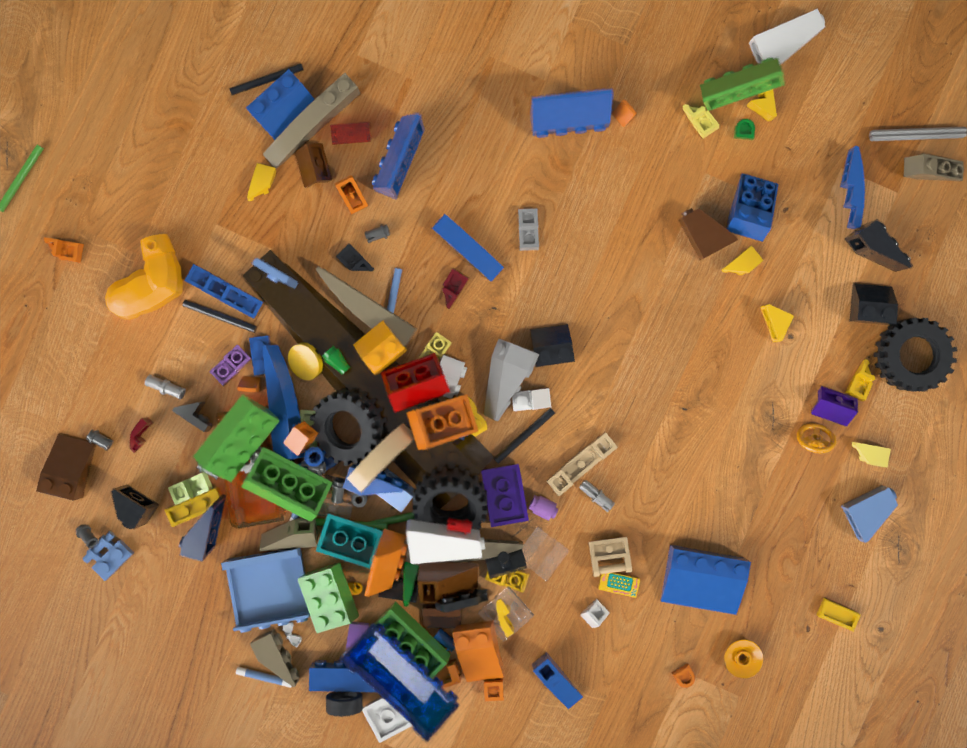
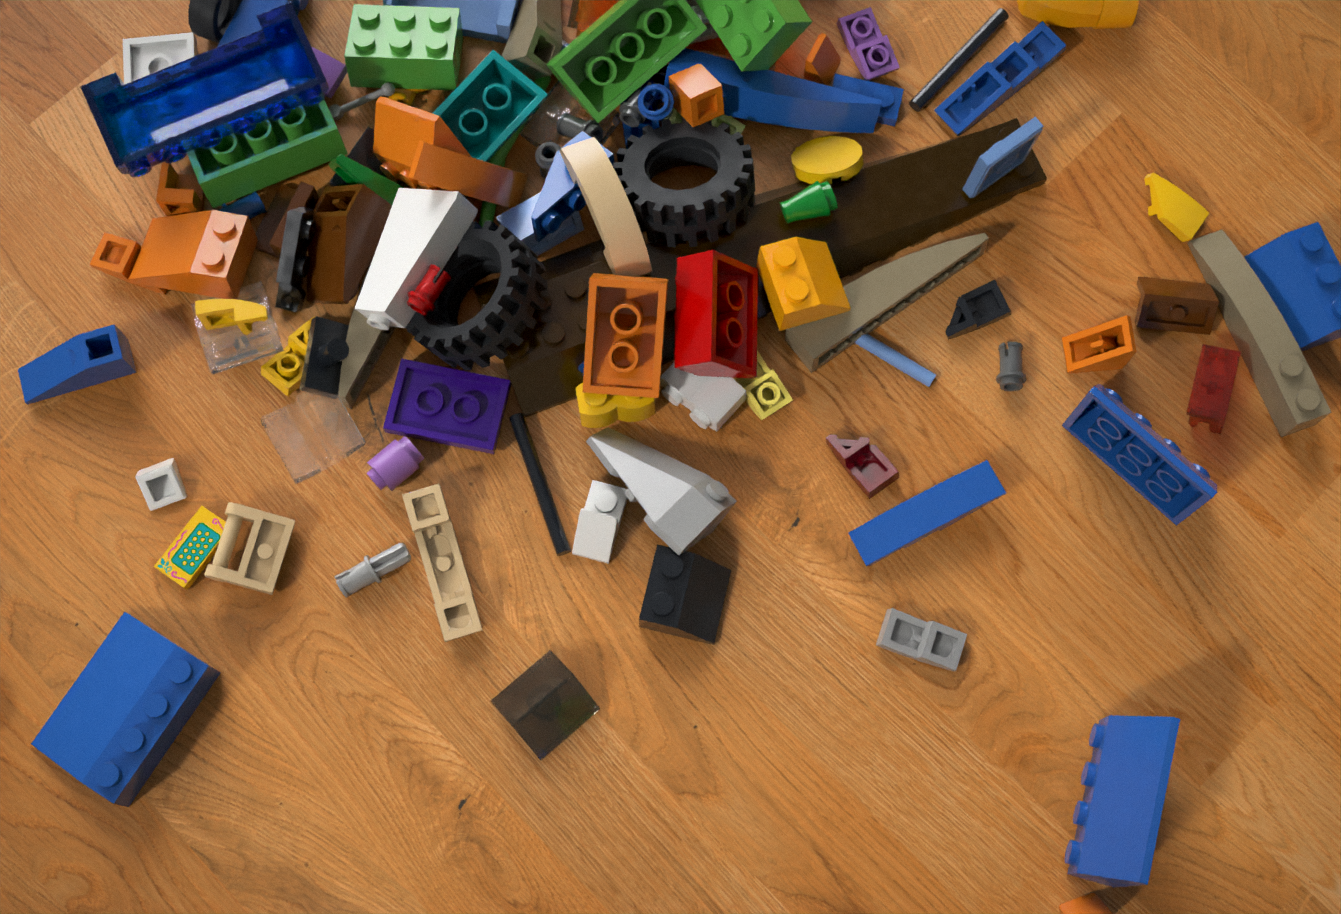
camera: 110 degrees right, 15 degrees down
none -> light grey hinge [329,82,395,120]
none -> orange slope [408,140,528,208]
none -> clear smoke slope [491,650,600,761]

